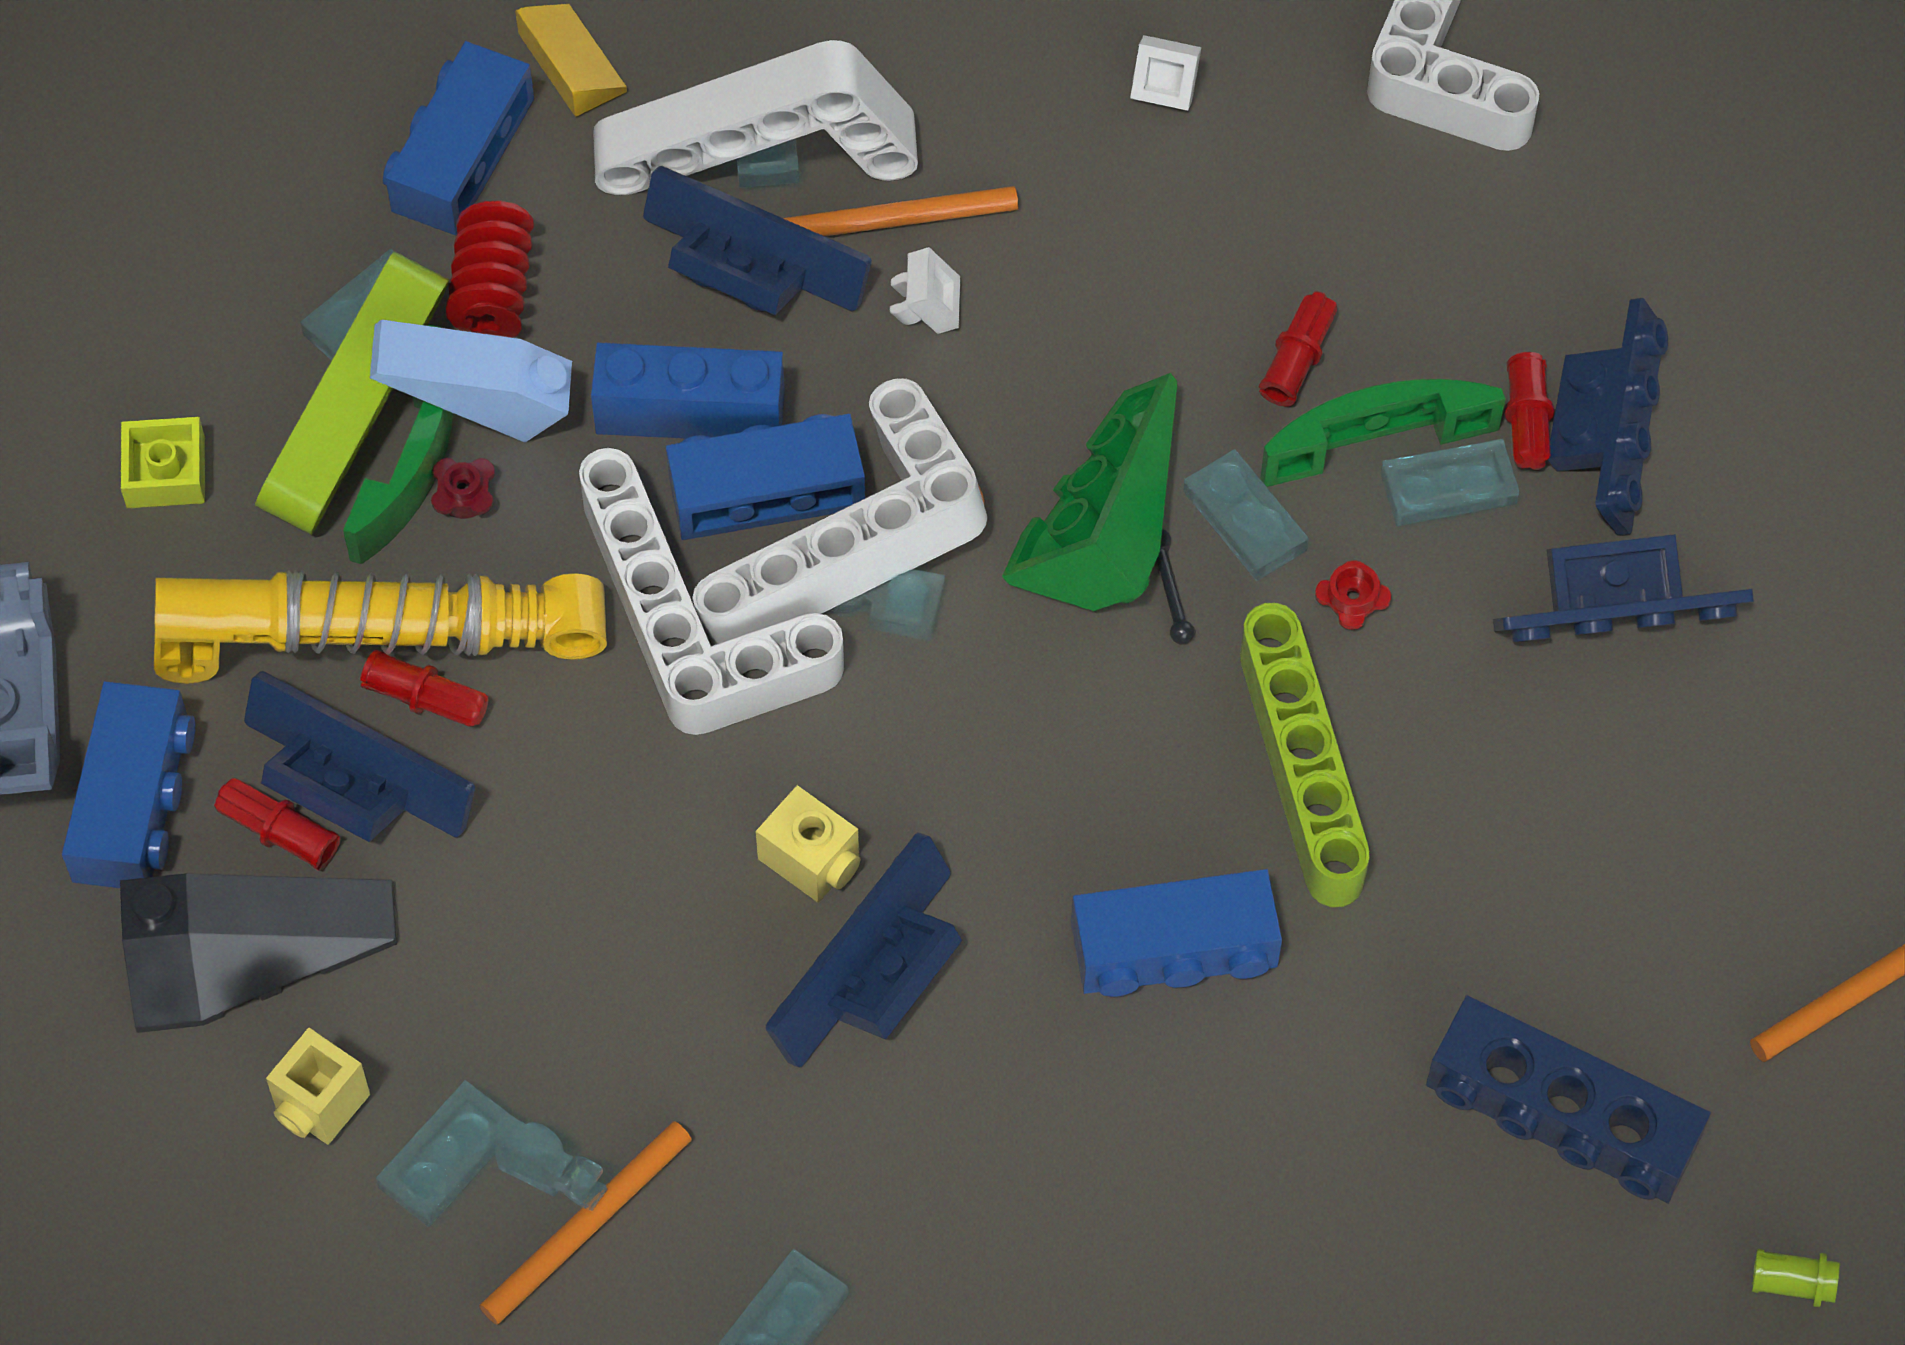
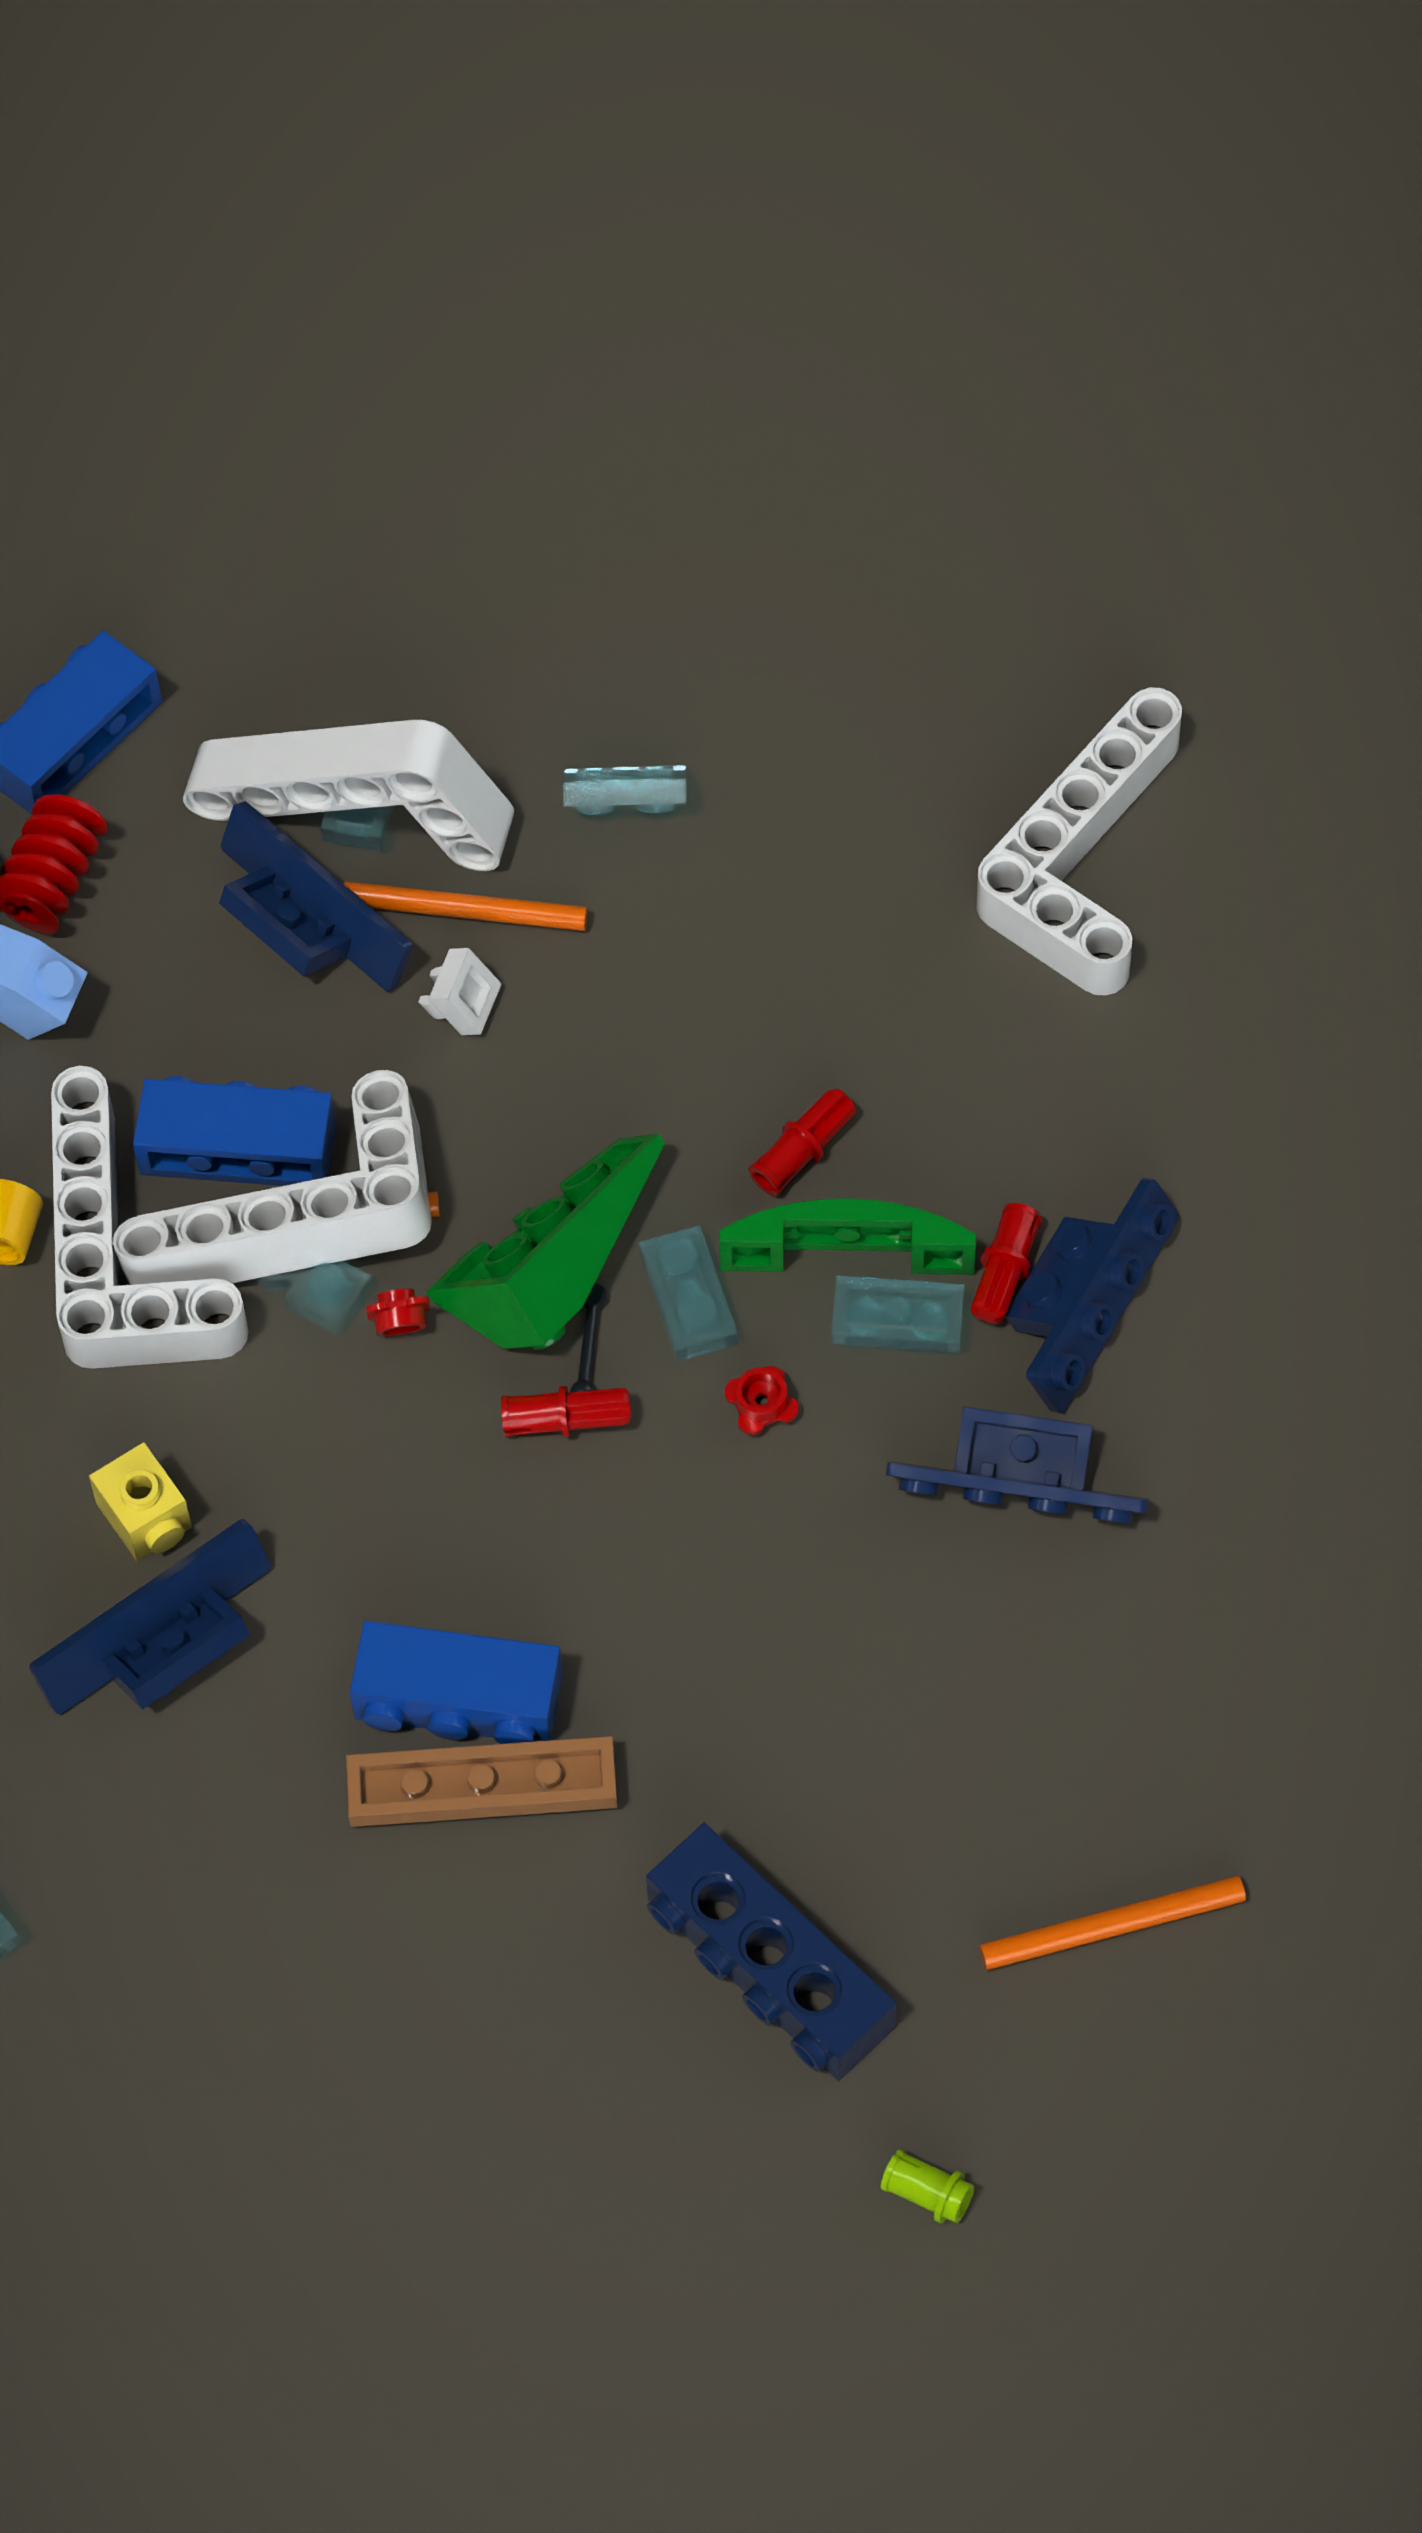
camera: 20 degrees right, 0 degrees up
yellow slope [515,4,627,117] -> none
blue brick [591,343,785,439] -> none
white tile [1130,35,1201,111] -> none
lime beam [1240,603,1370,907] -> none
none -> medium nougat plate [346,1736,618,1827]
none -> red plate [366,1288,430,1336]
none -> red axle [501,1386,632,1437]
none -> clear light blue plate [563,766,687,815]

